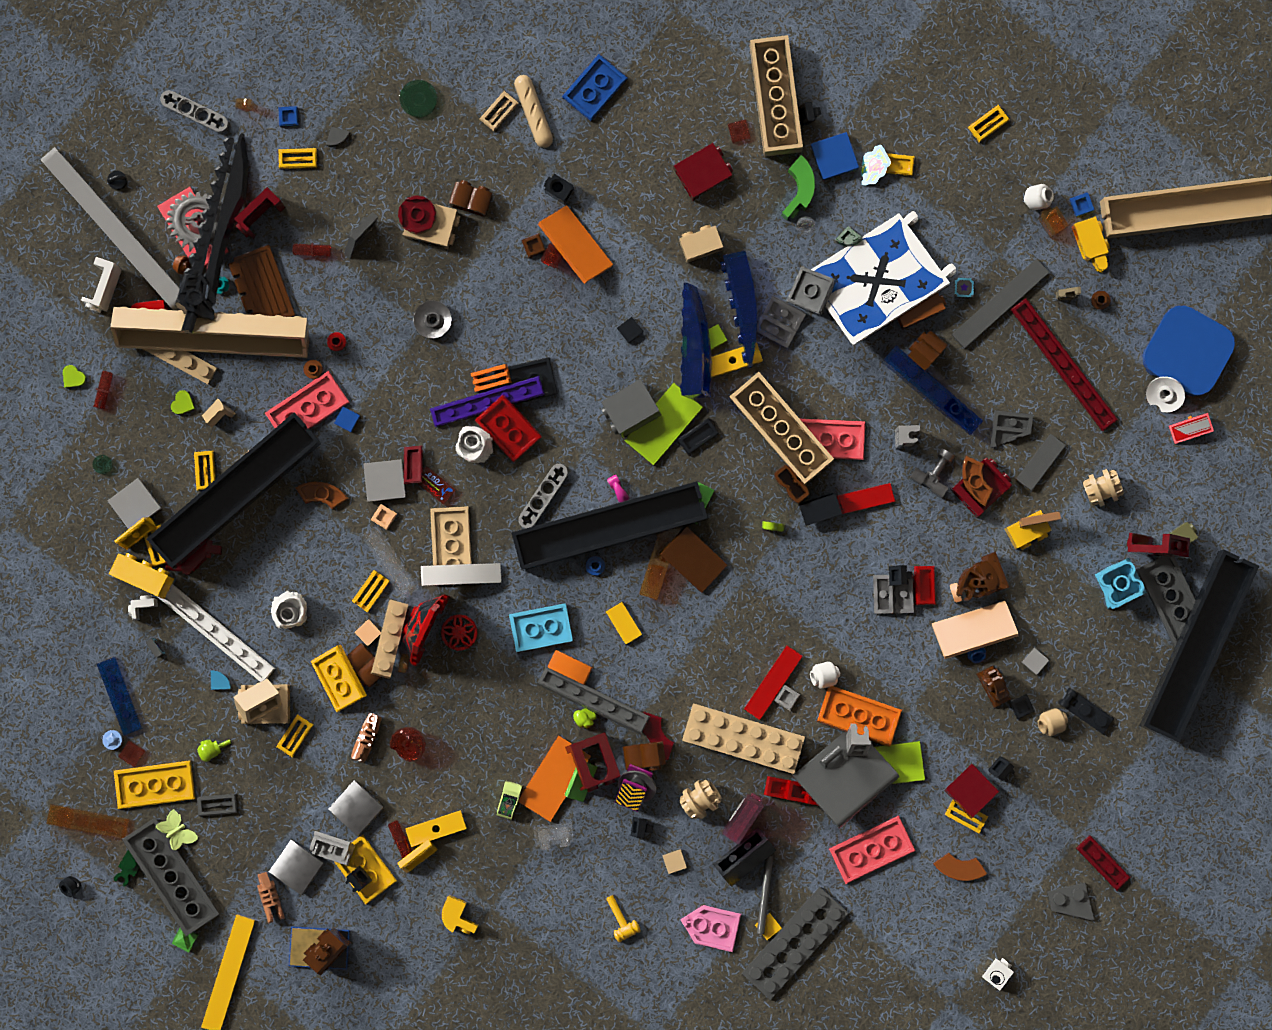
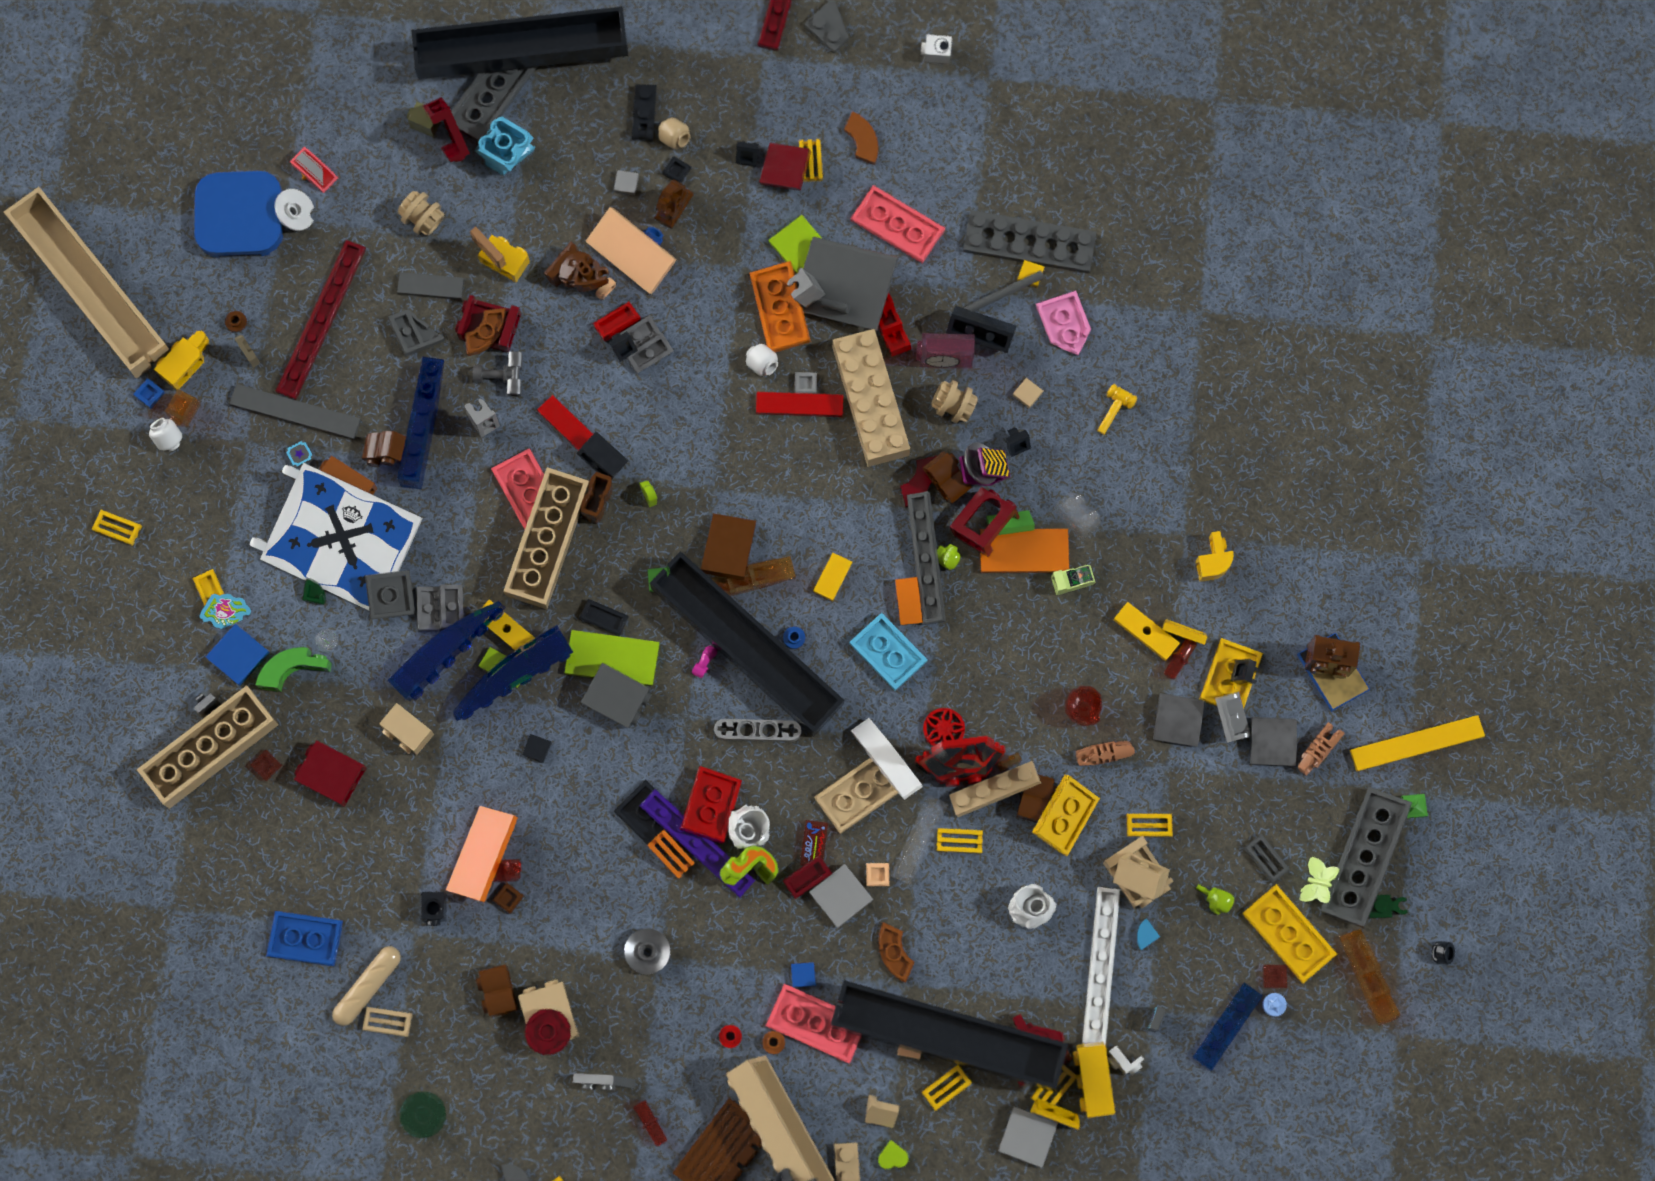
camera: 130 degrees left, 10 degrees down
light nougat tile [355,619,381,646] -> none
none -> lime animal [720,845,778,885]

